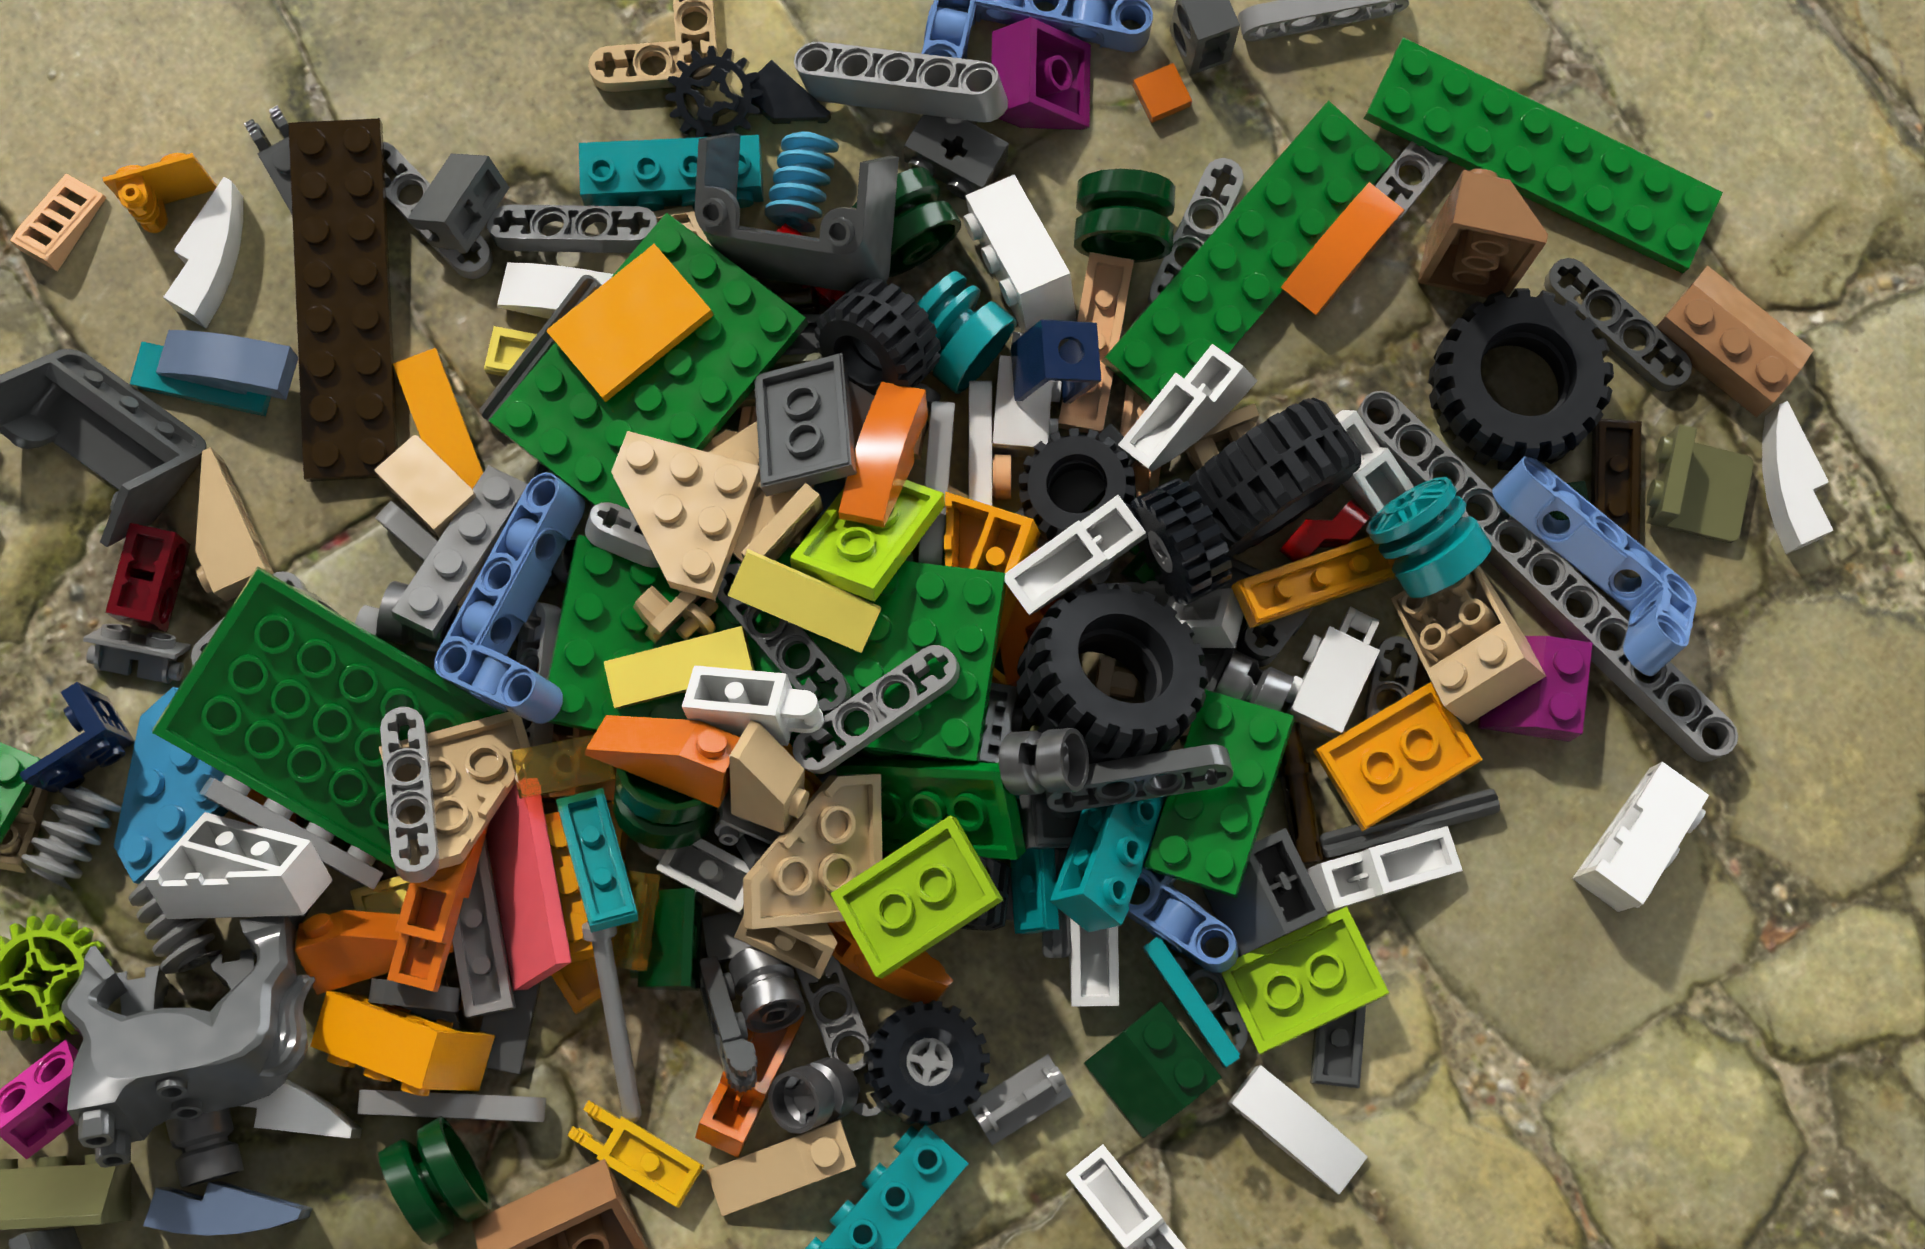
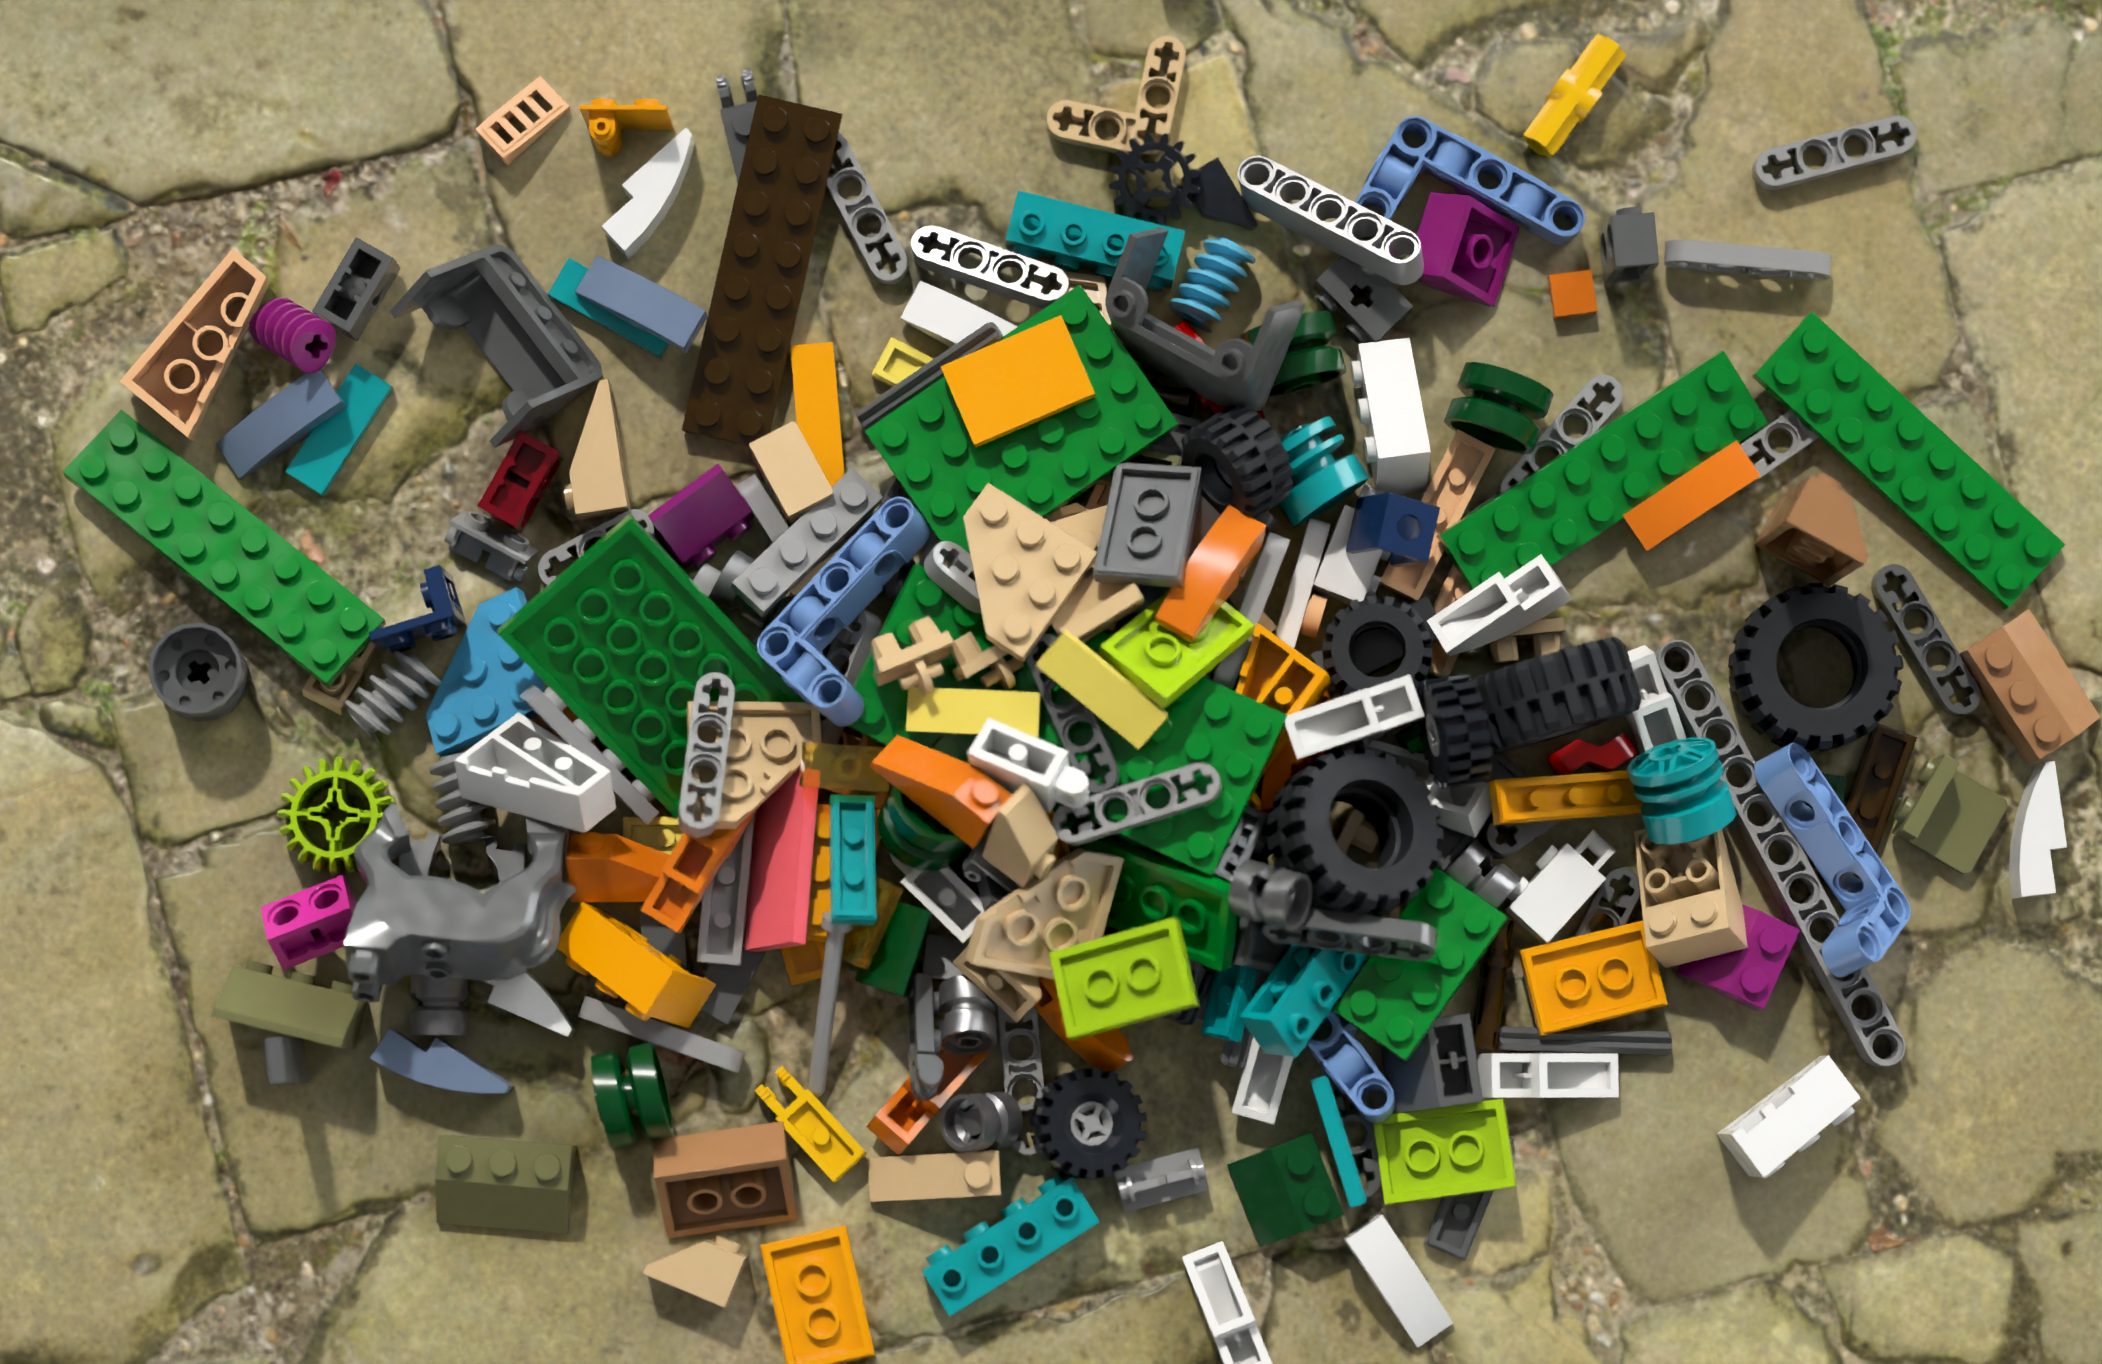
camera: 15 degrees right, 5 degrees up
dark grey beam [368,978,461,1012] -> none
dark grey hinge [407,153,510,253] -> none
none -> magenta slope [648,464,755,568]
none -> tan hips [870,617,954,696]

